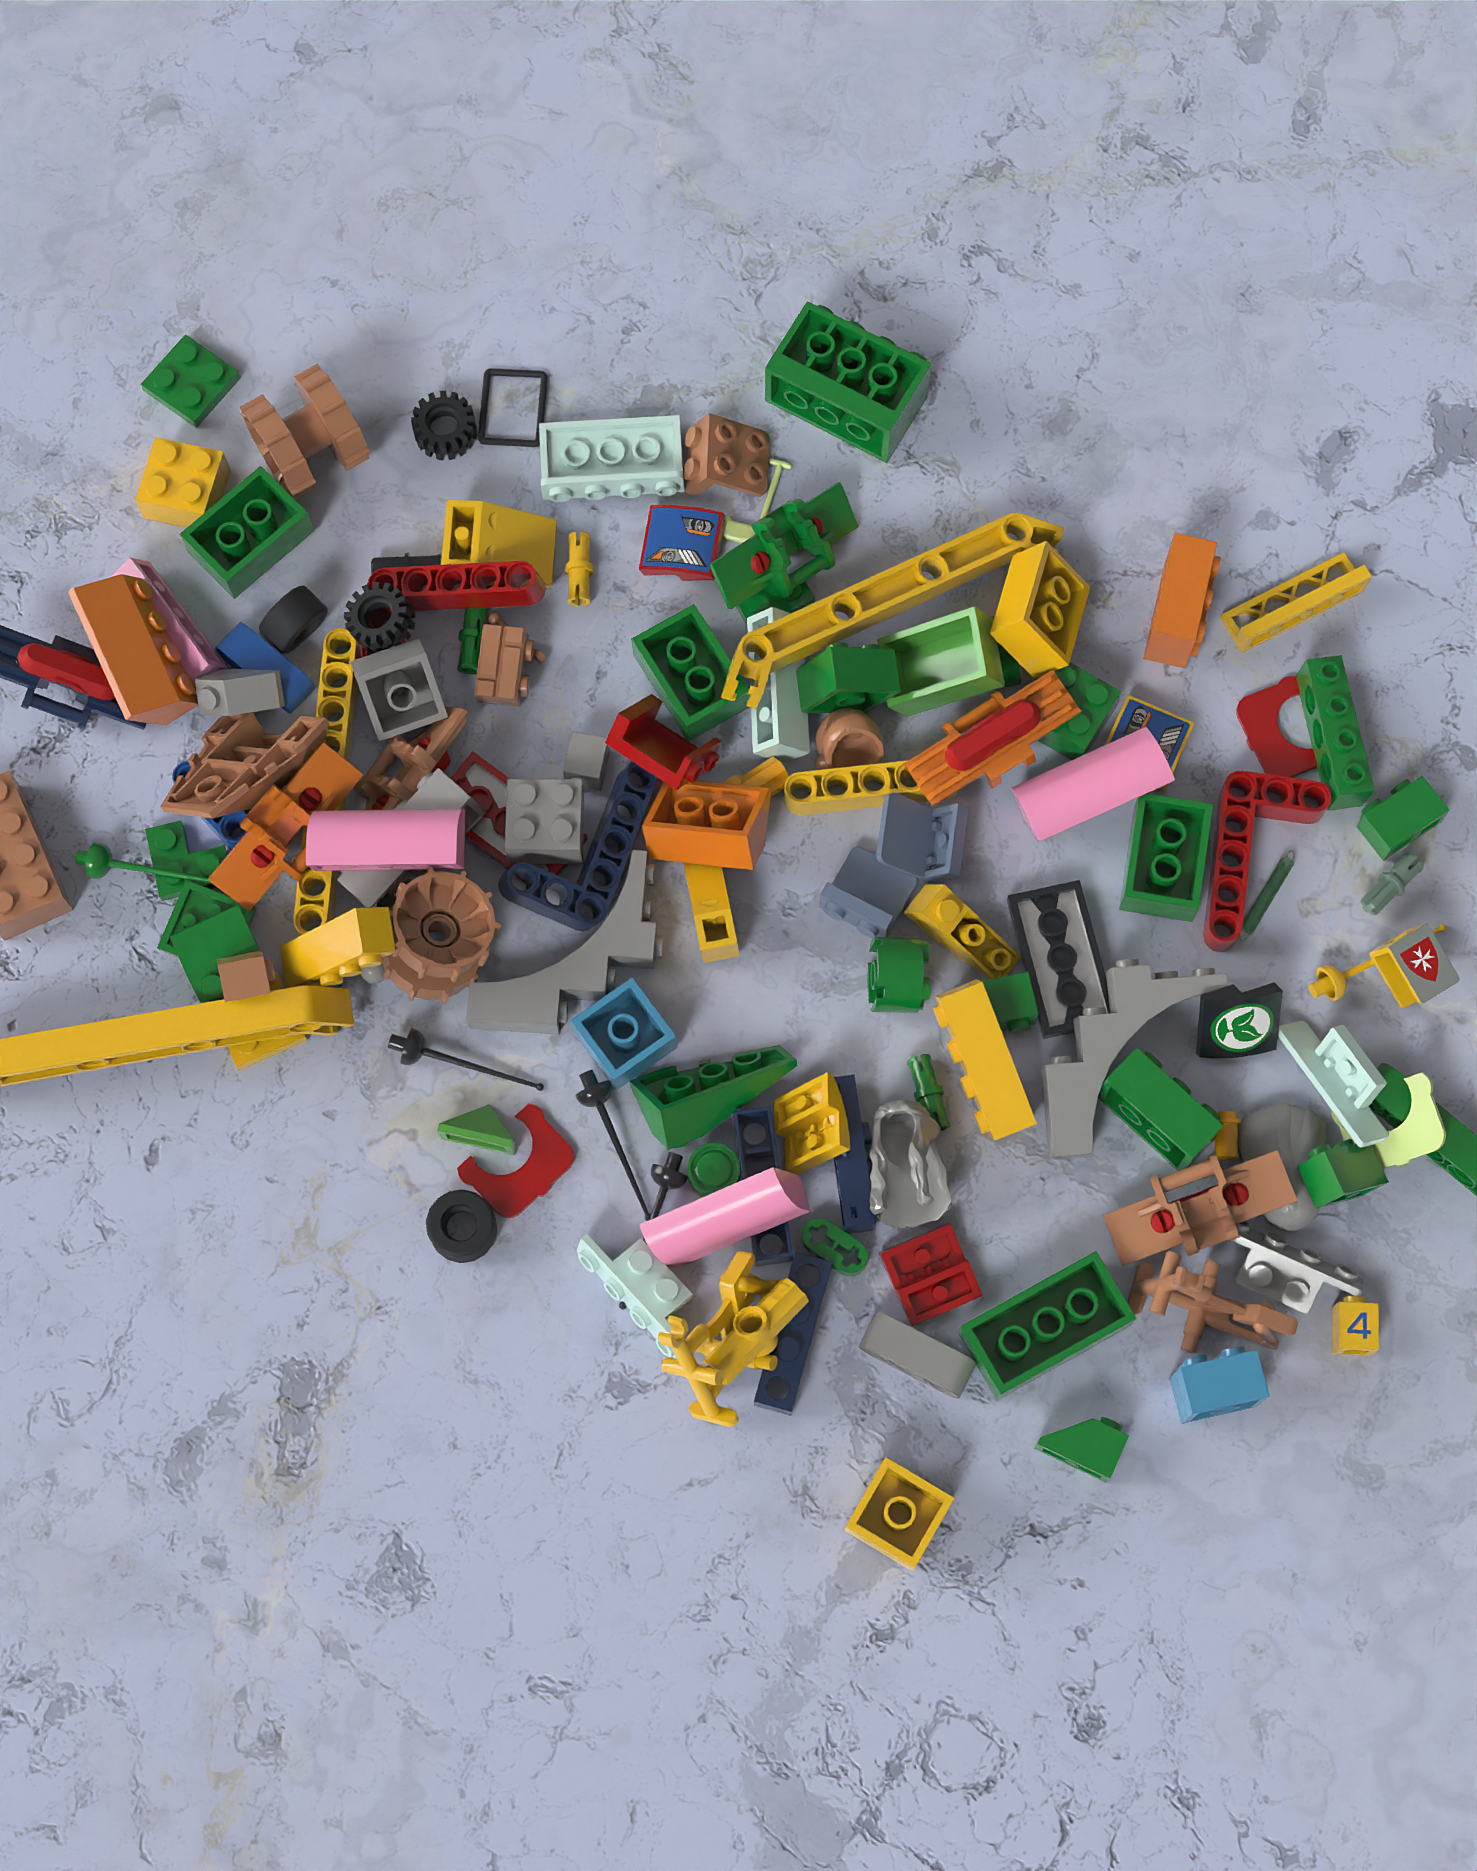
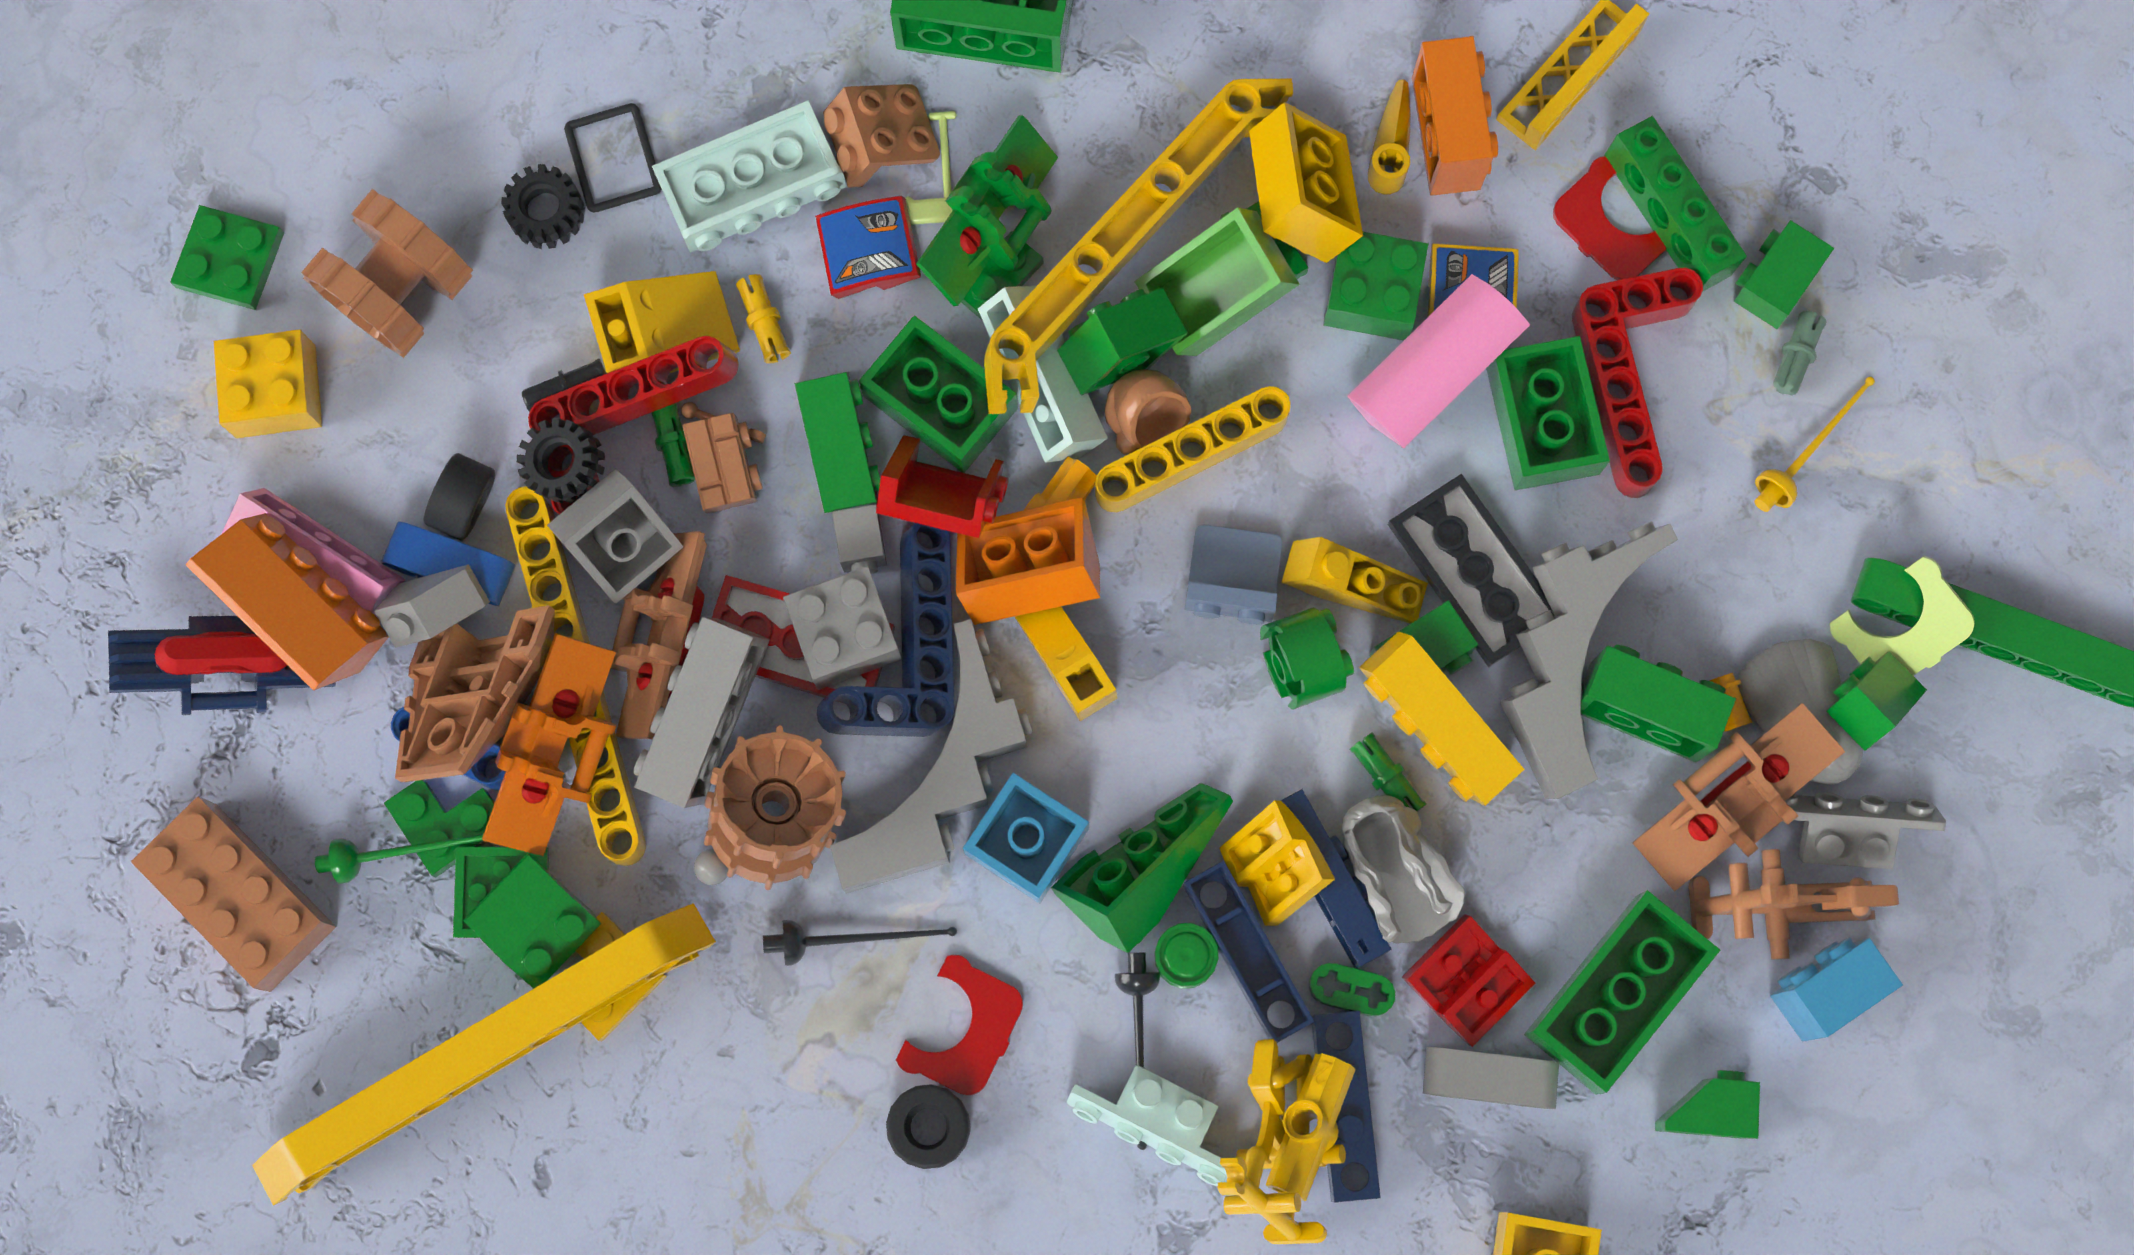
camera: 20 degrees left, 5 degrees up
green brick [179,466,314,599] -> none
nougat brick [217,951,276,1002] -> none
yellow brick [280,907,396,988] -> none
bright pink brick [306,809,465,871] -> none
bright green slope [437,1104,516,1156] -> none
black sword [575,1069,651,1221] -> none
bright pink brick [640,1167,810,1267] -> none
sand blue bracket [876,792,969,883] -> none
orange piece [904,670,1081,807] -> none
slope [1196,982,1283,1059] -> none
green piece [1239,850,1294,941] -> none
light aqua bracket [1278,1020,1389,1147] -> none
yellow brick [1332,1296,1379,1356] -> none
piece [1368,923,1460,1008] -> none
none -> green wedge [794,372,881,513]
none -> yellow piece [1367,79,1411,195]

